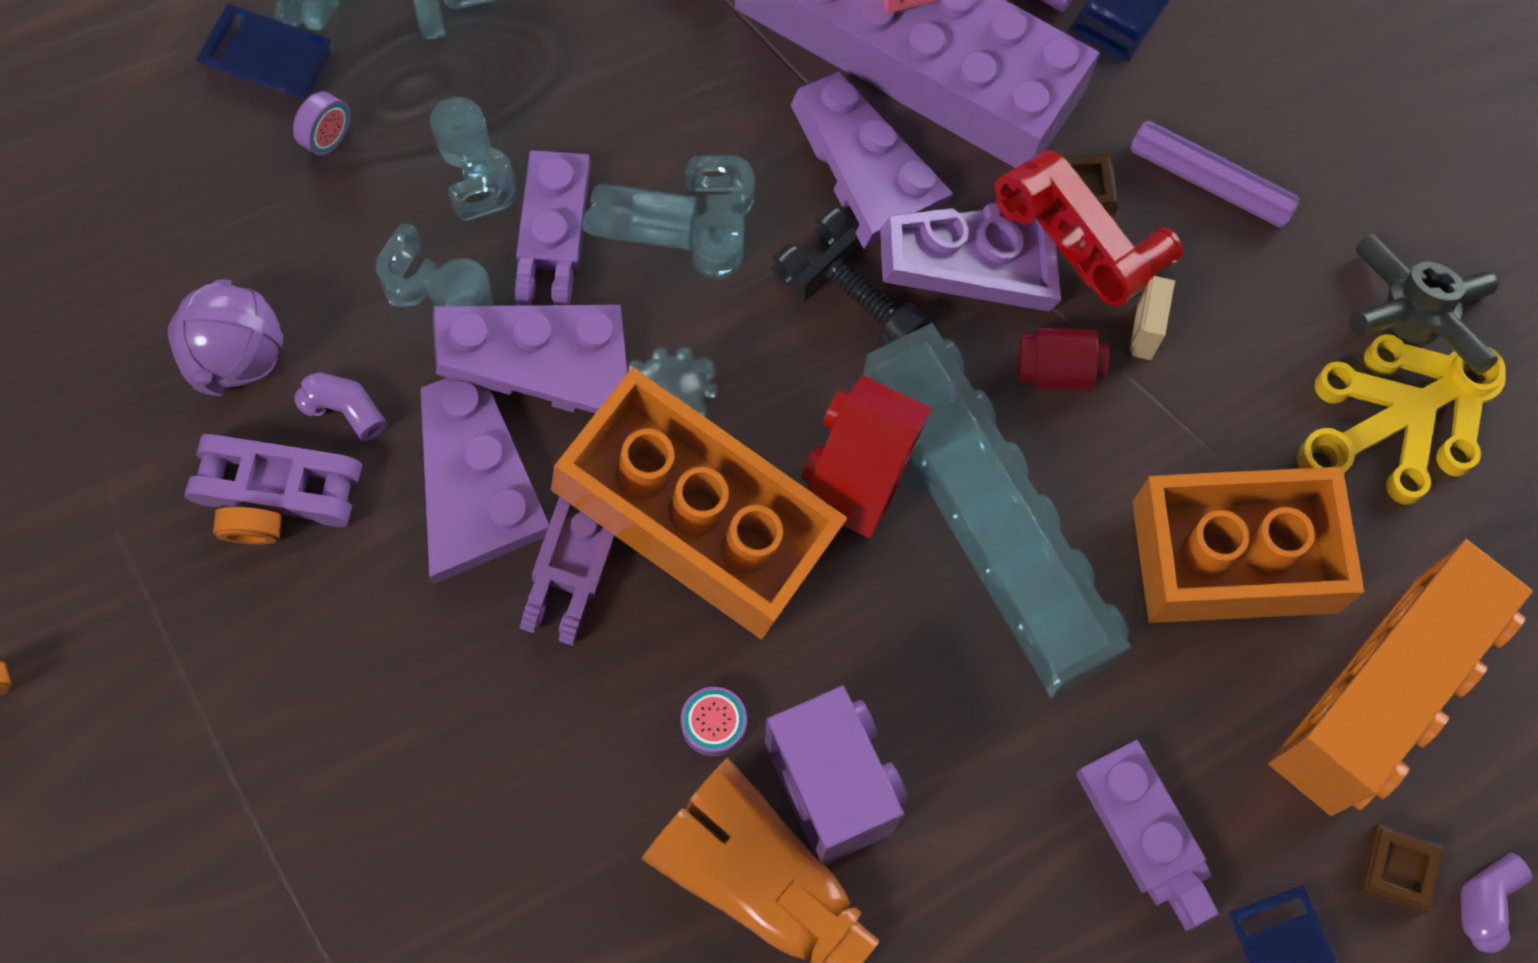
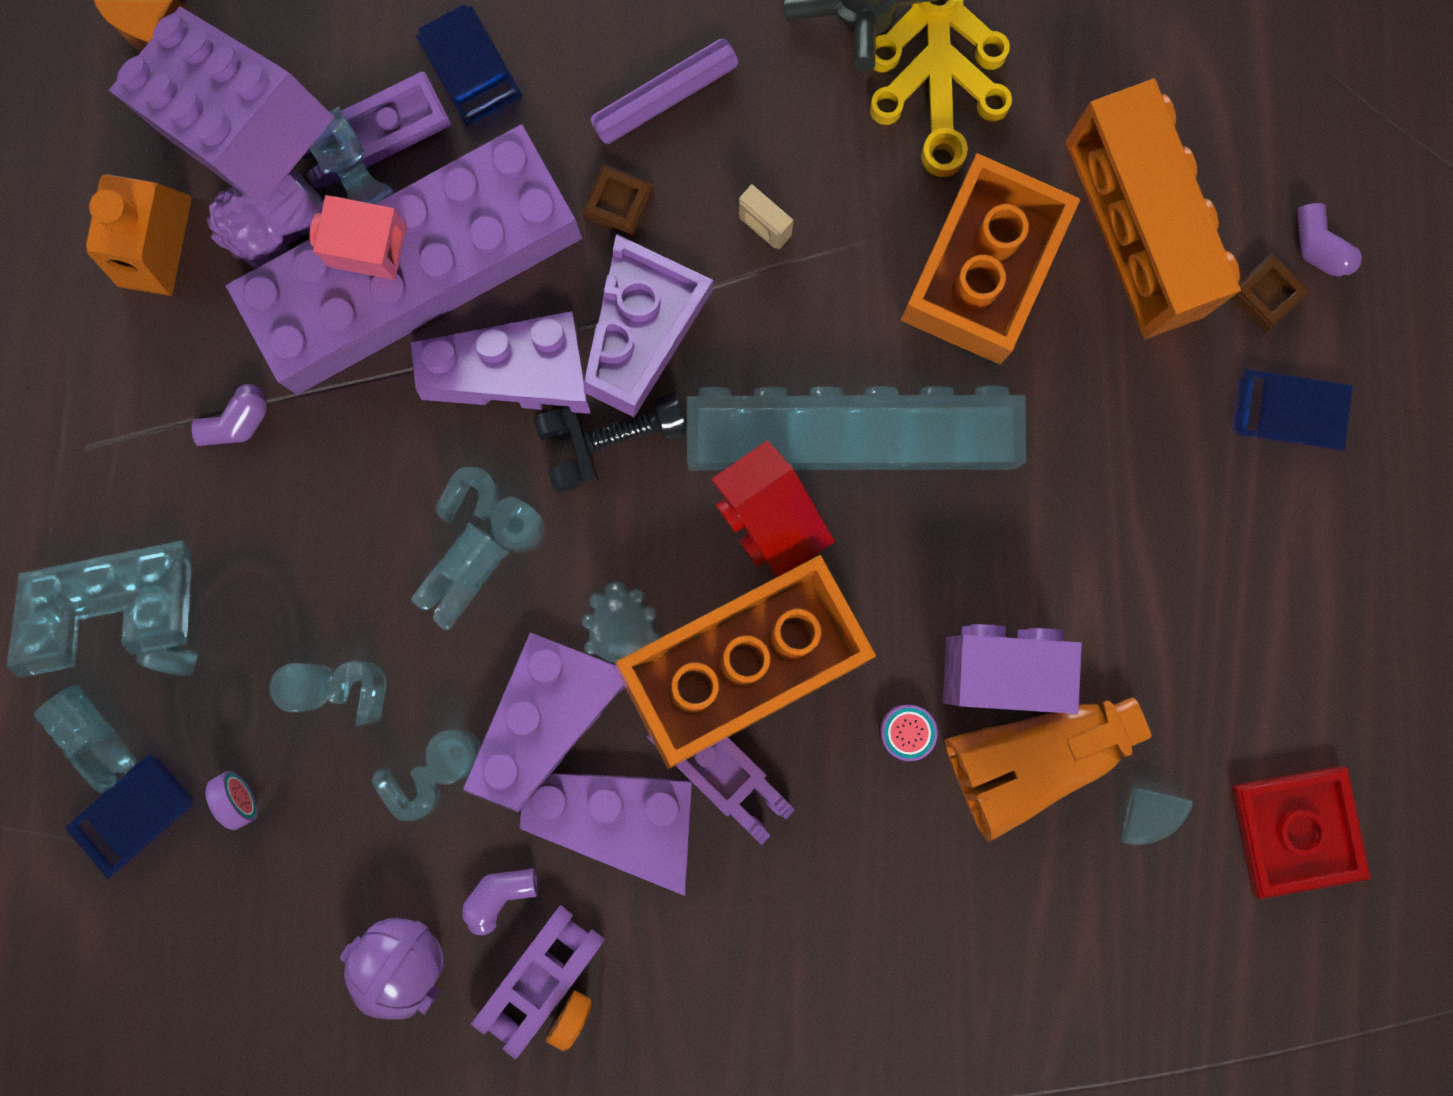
camera: 55 degrees left, 15 degrees up
medium lavender hinge [515,150,591,306] -> none
red beam [994,150,1183,306] -> none
dark red brick [1018,327,1109,392] -> none
medium lavender hinge [1076,740,1219,931] -> none

